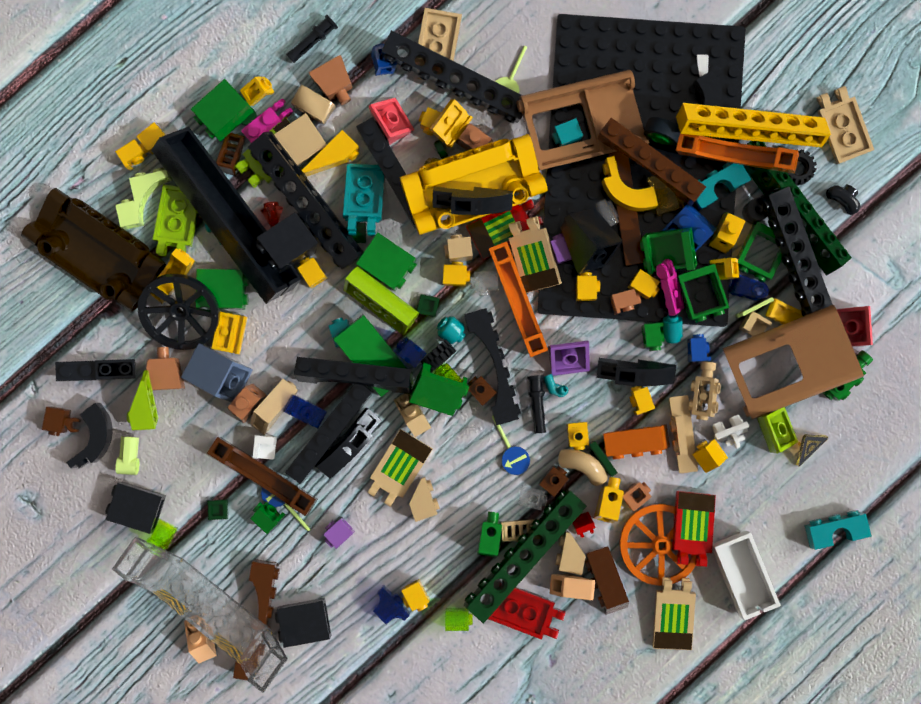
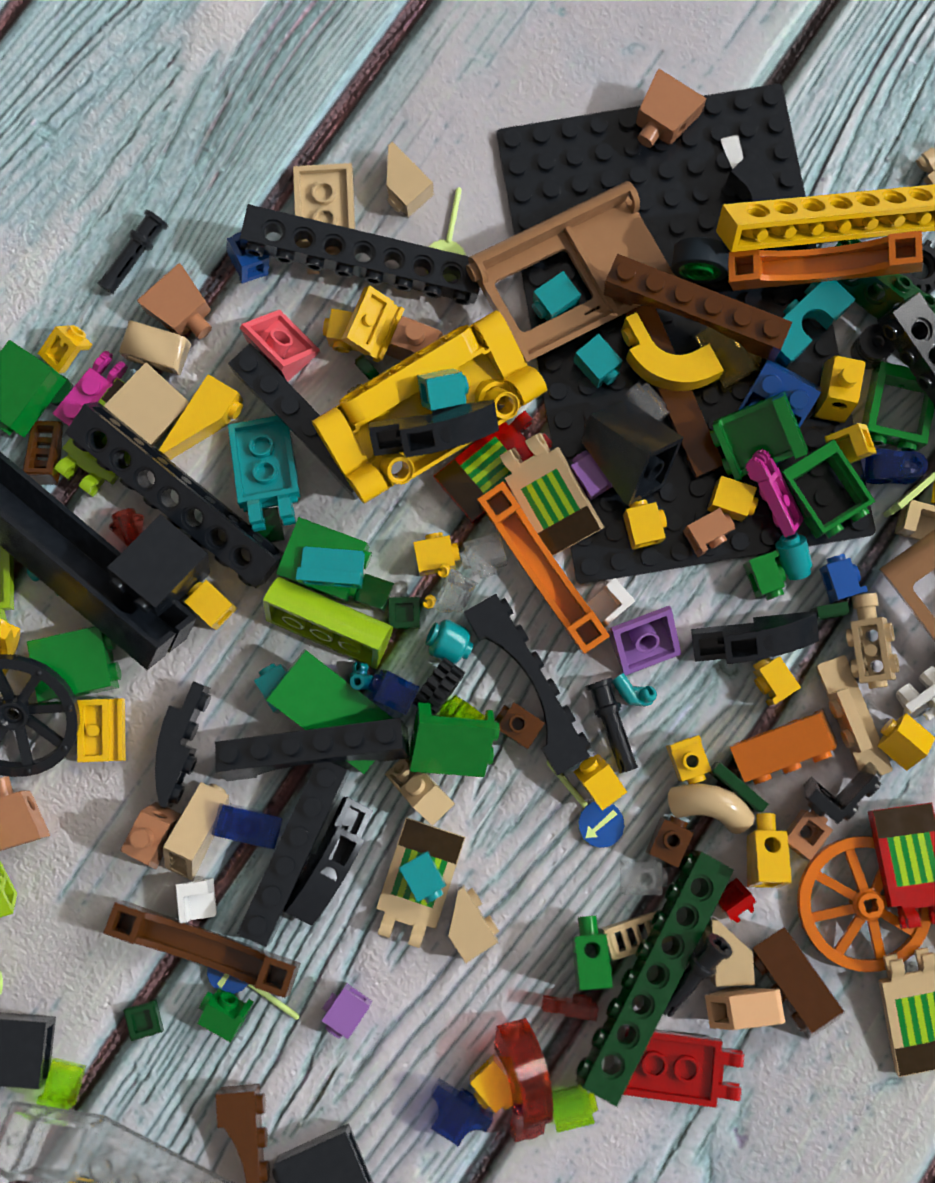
camera: 10 degrees left, 5 degrees down
sand blue slope [181,343,253,402] -> none
tan brick [444,235,473,263] -> none
none -> black slope [155,681,211,808]
none -> teal panel [296,547,365,589]
none -> teal arm [350,662,374,690]
none -> dark green slope [354,574,394,612]
none -> tan slope [387,141,434,218]
none -> teal brick [399,851,446,904]
none -> teal brick [417,368,469,411]
none -> clear piece [423,563,478,613]
none -> clear red arch [494,1018,553,1143]
none -> clear red plate [541,994,599,1021]
none -> teal brick [573,334,623,388]
none -> yellow brick [573,754,627,811]
none -> white panel [587,578,635,628]
none -> nougat torso [636,69,706,148]
none -> black pin [663,933,733,1017]
none -> black bracket [803,762,882,824]
none -> dark green tile [809,602,849,621]

